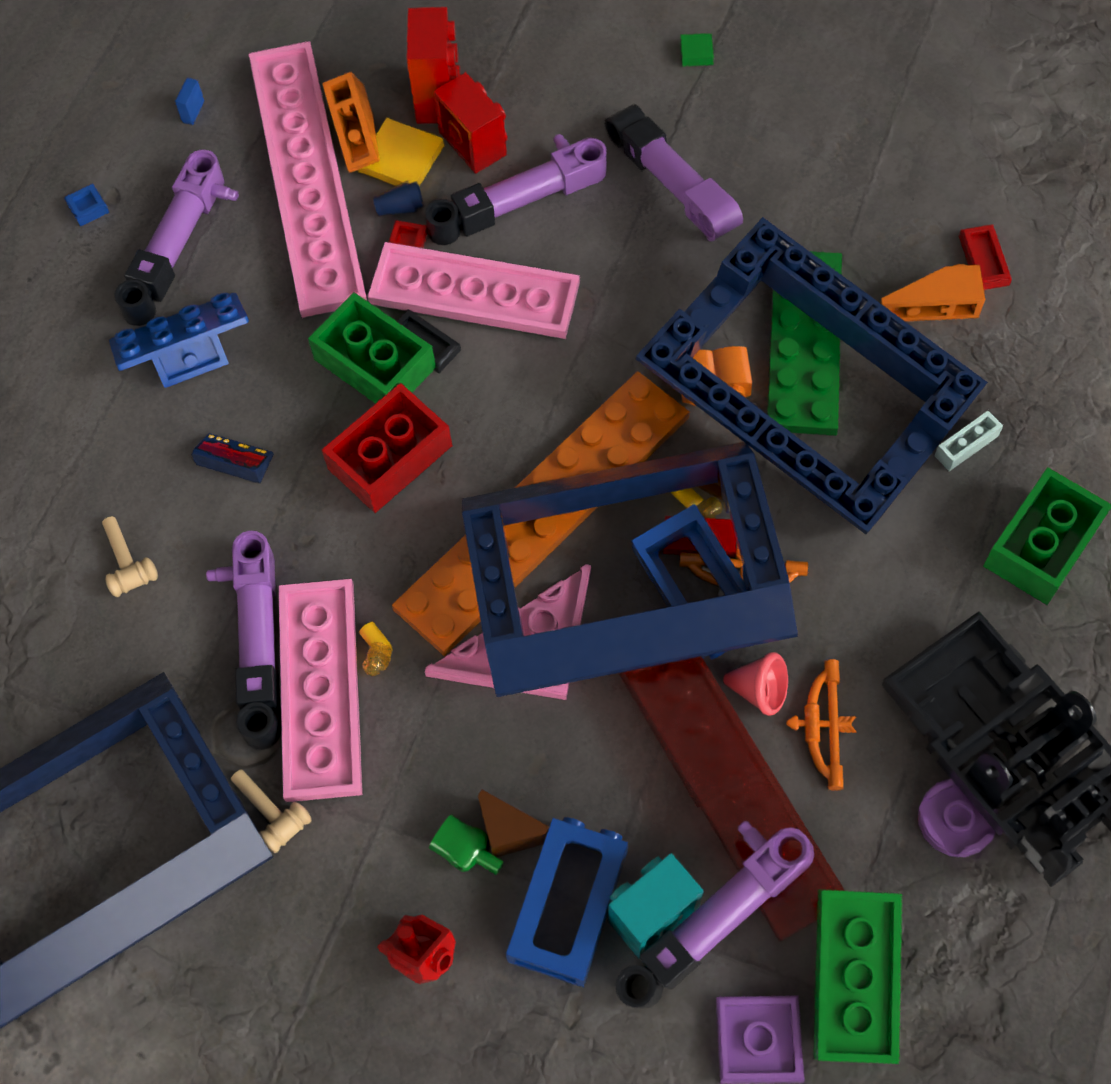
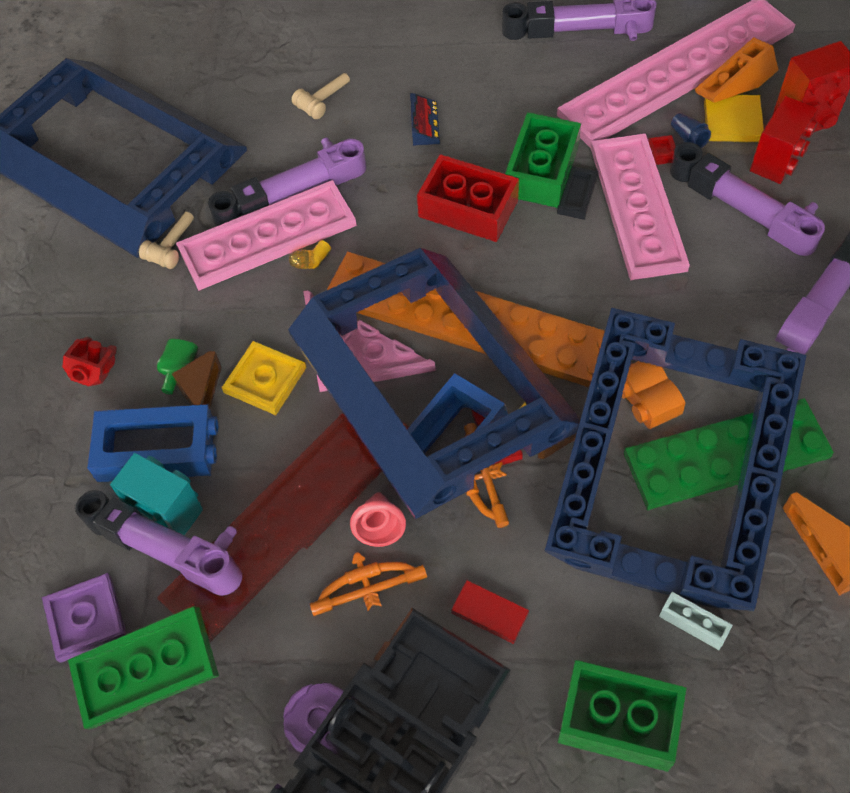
camera: 70 degrees right, 5 degrees down
blue bracket [109,292,249,388] -> none
none -> yellow tile [221,341,306,415]
none -> red tile [451,580,529,644]

